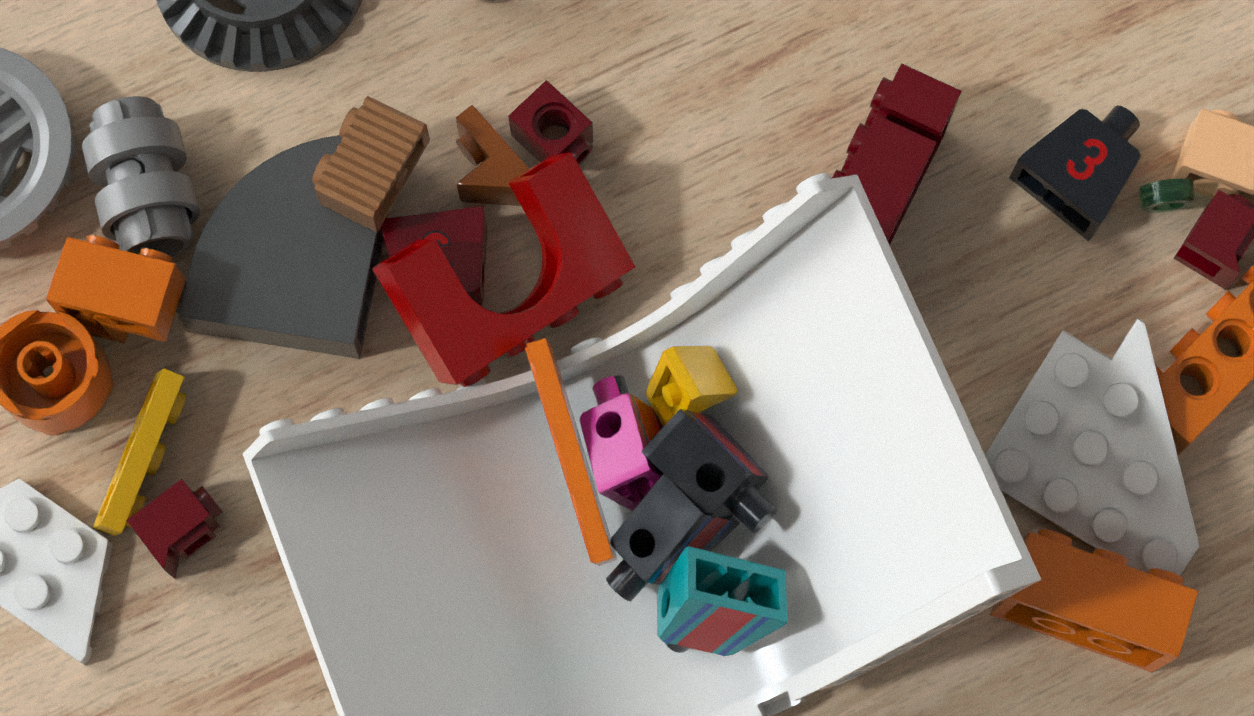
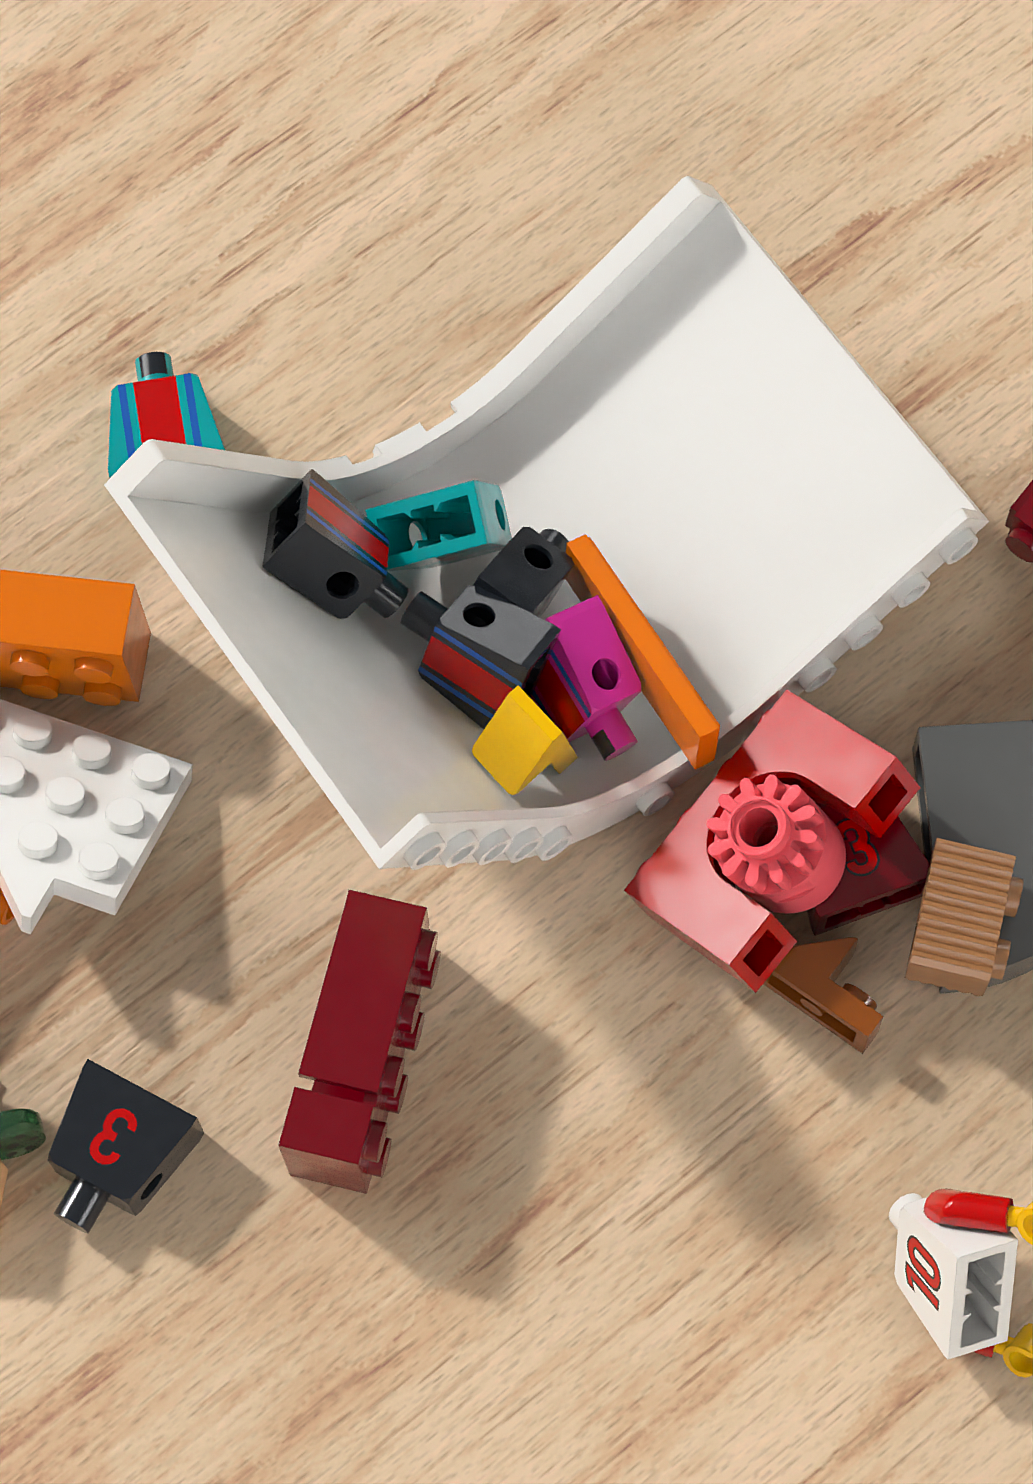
camera: 170 degrees right, 5 degrees down
dark red brick [508,80,593,165] -> none
none -> black torso [262,469,409,619]
none -> coral gear [706,775,846,914]

